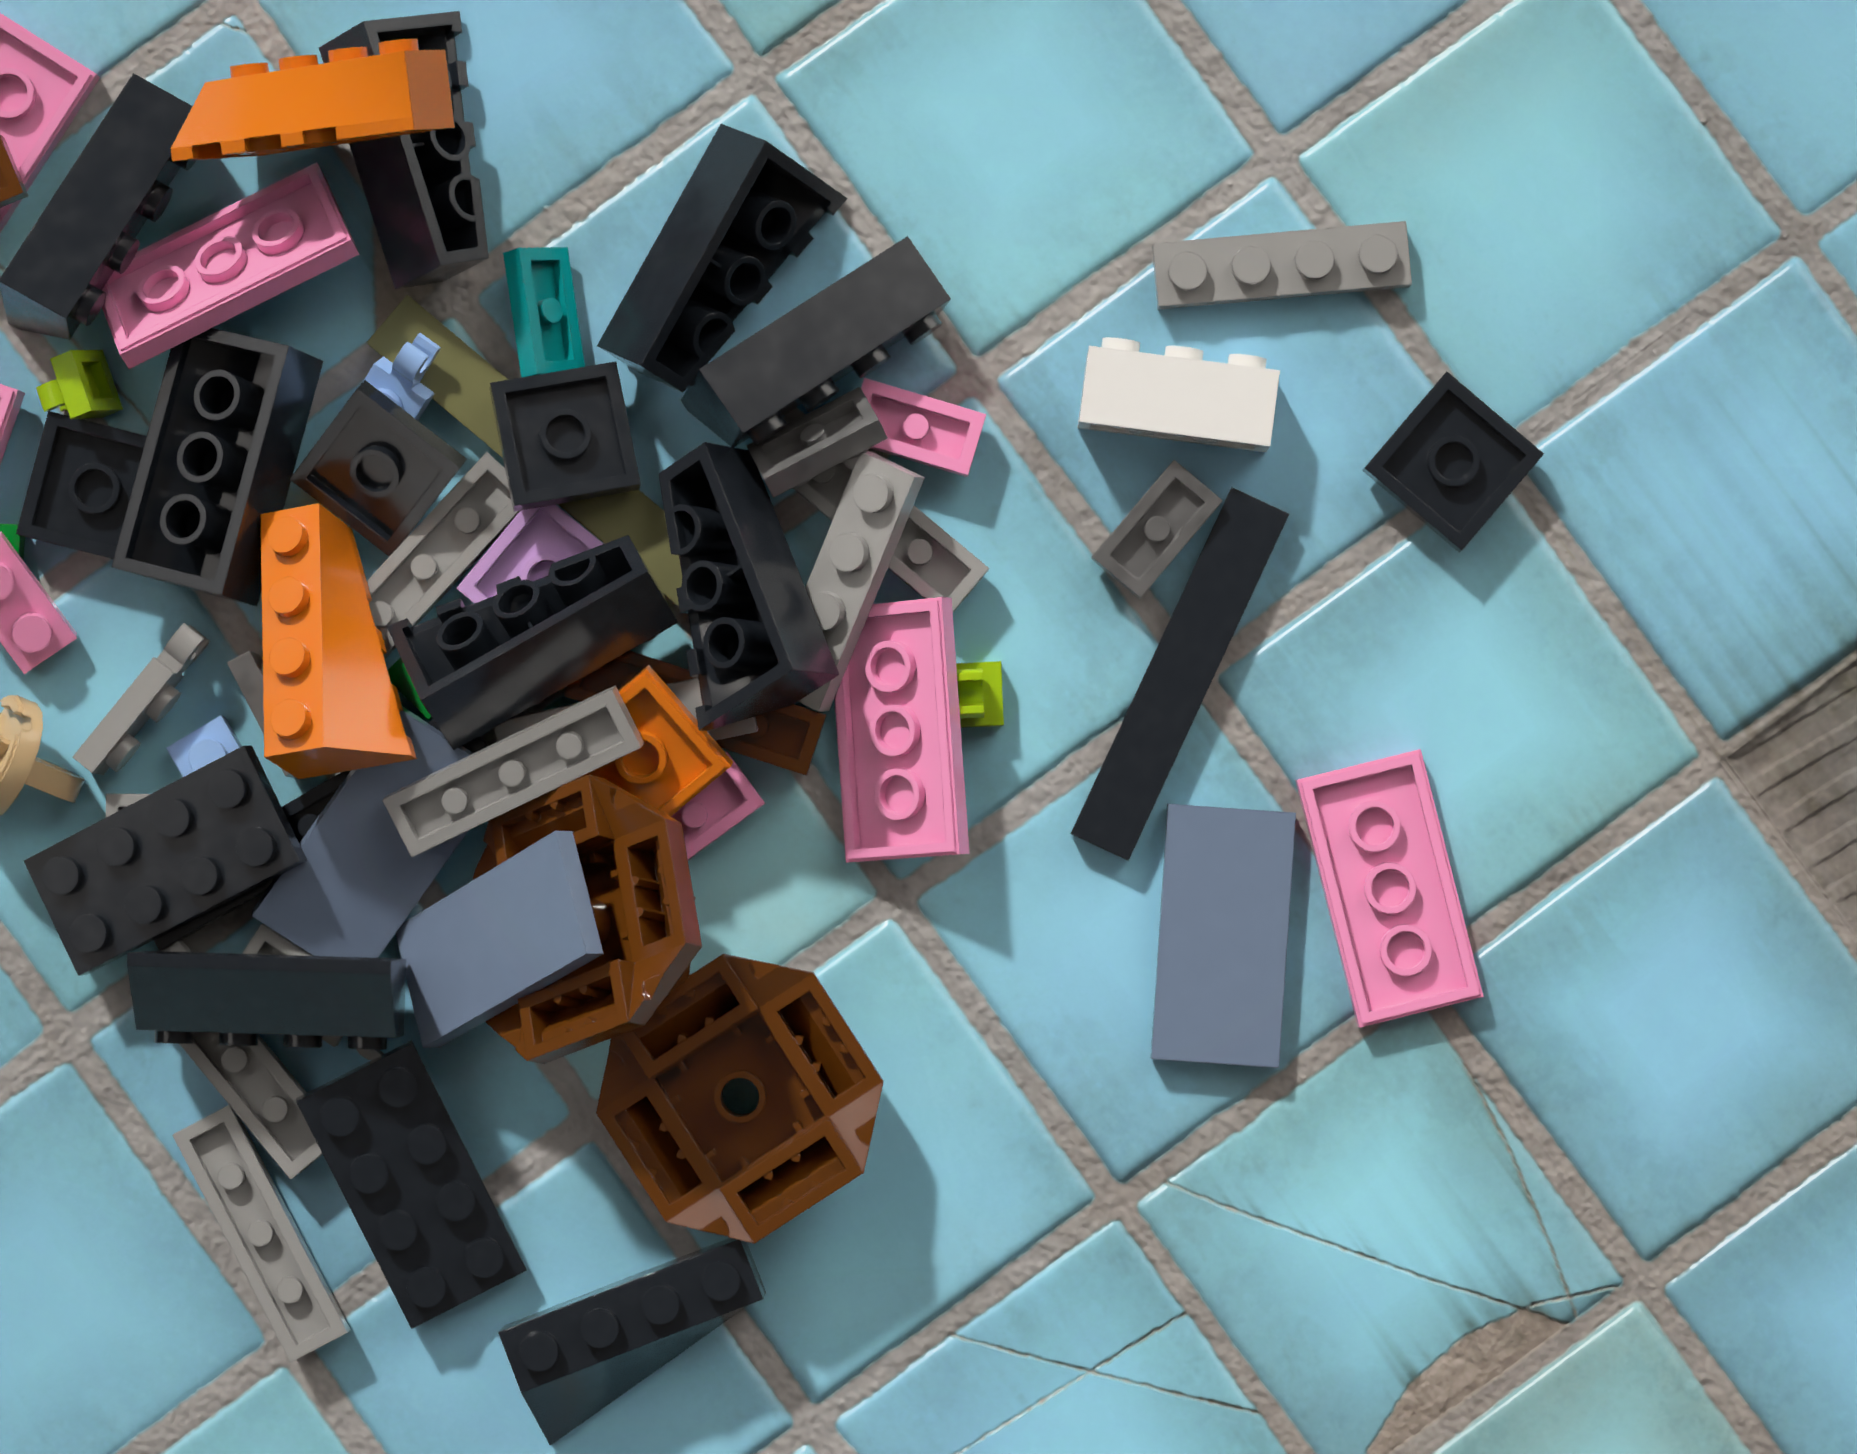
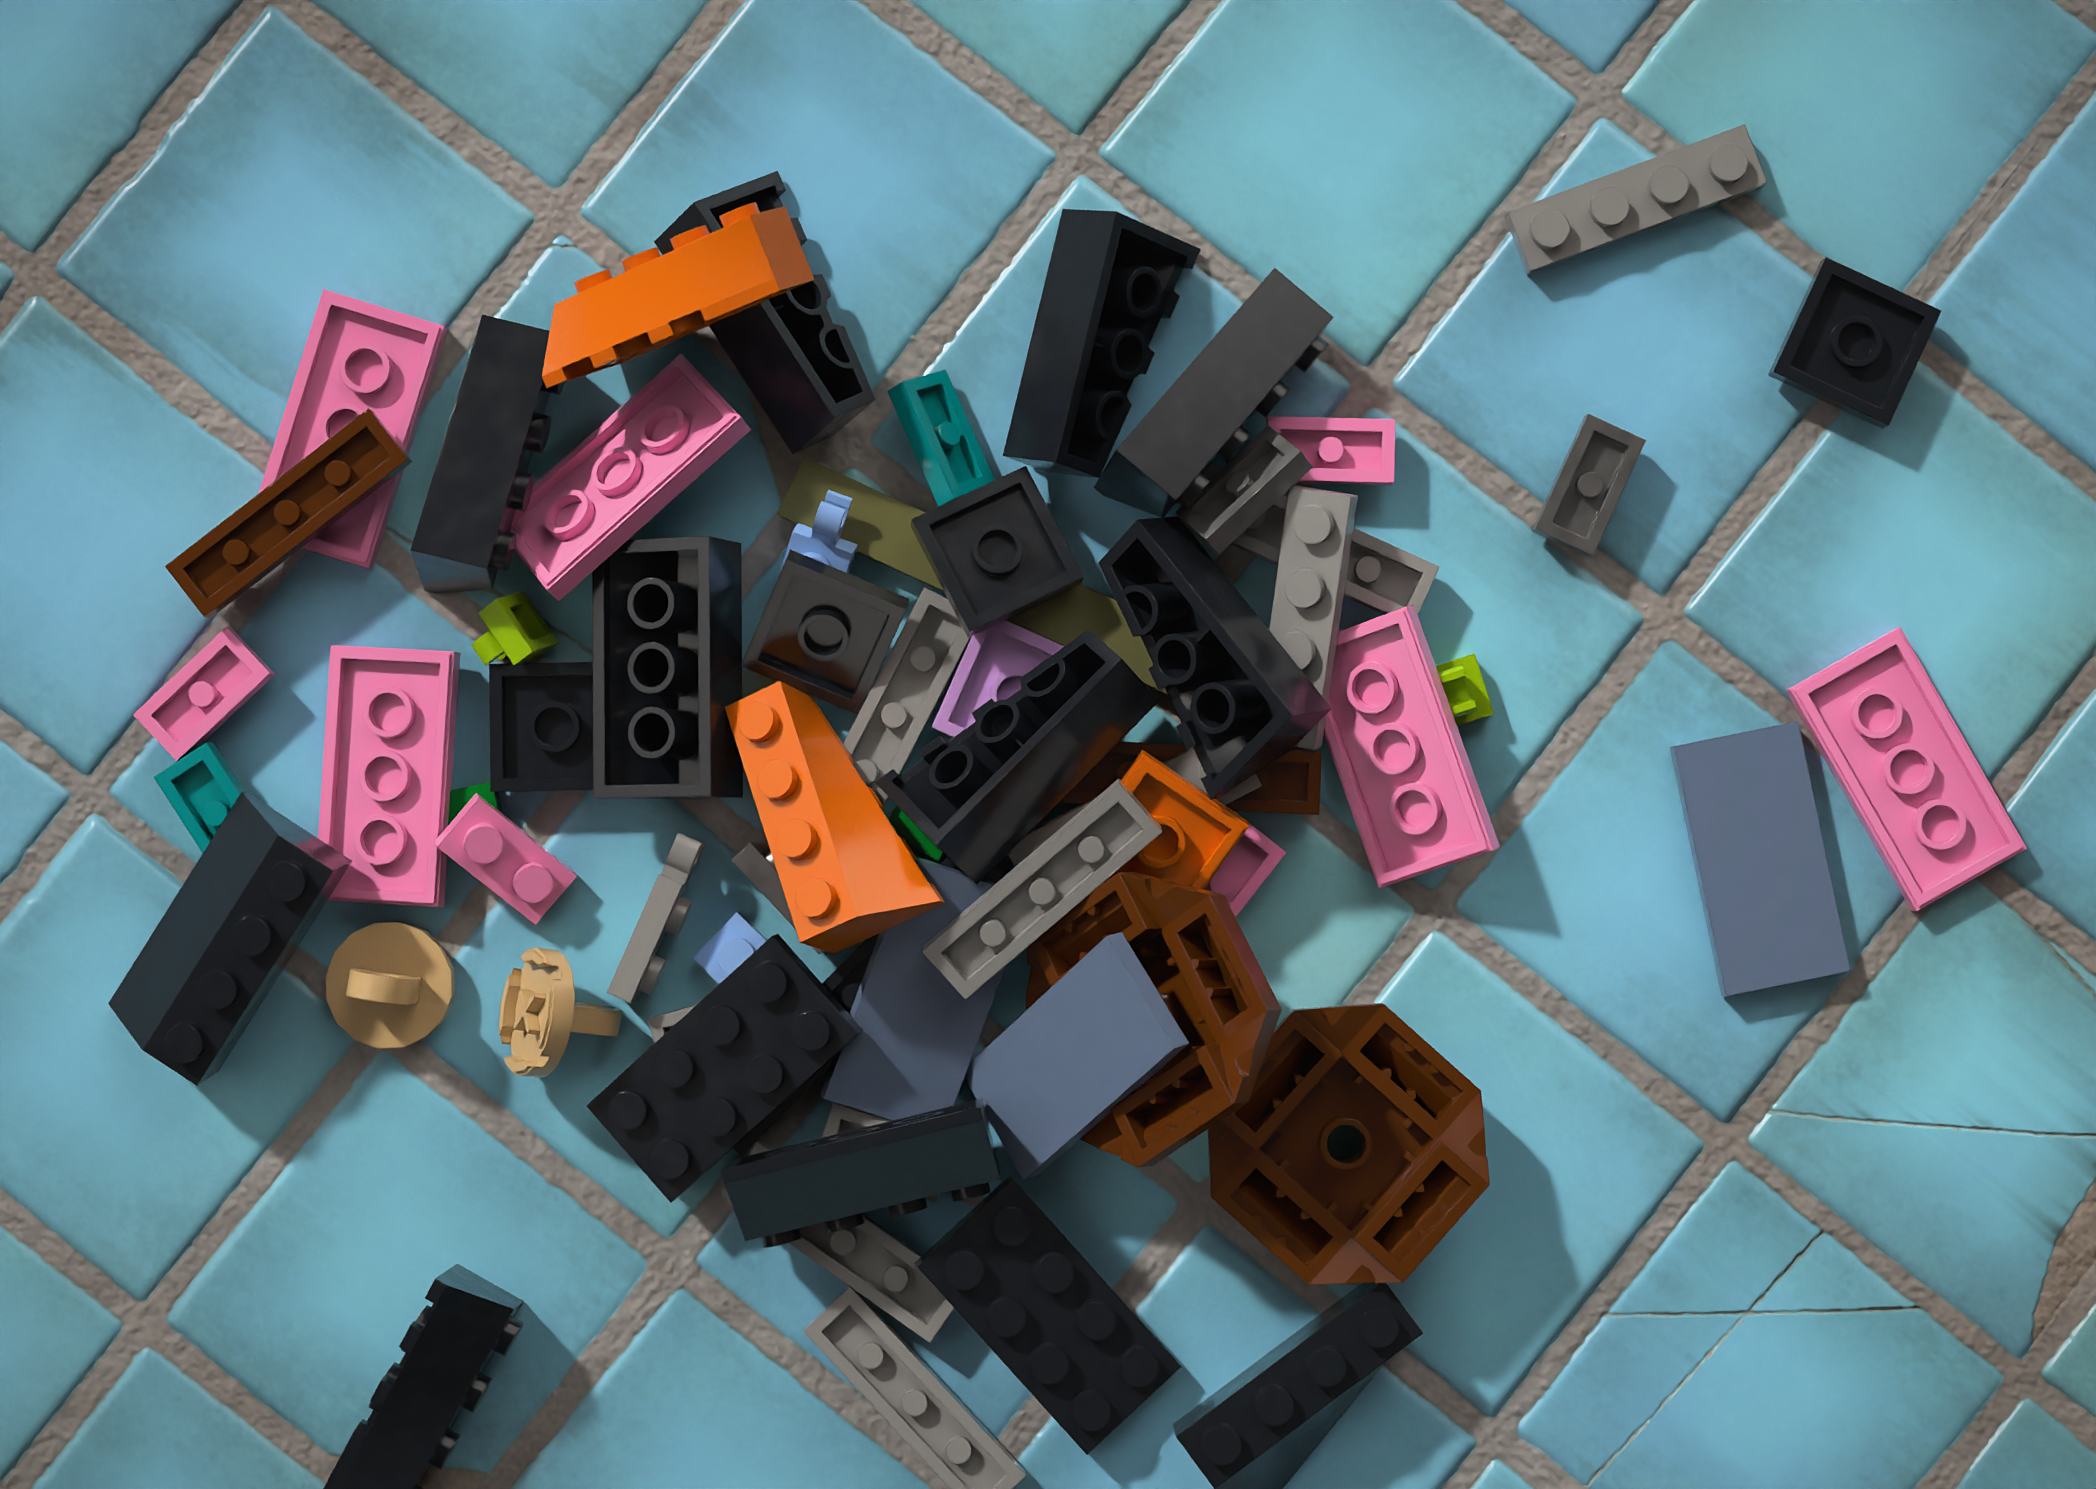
camera: 25 degrees left, 0 degrees up
black tile [1070,487,1289,861] -> none
white brick [1077,337,1280,452] -> none

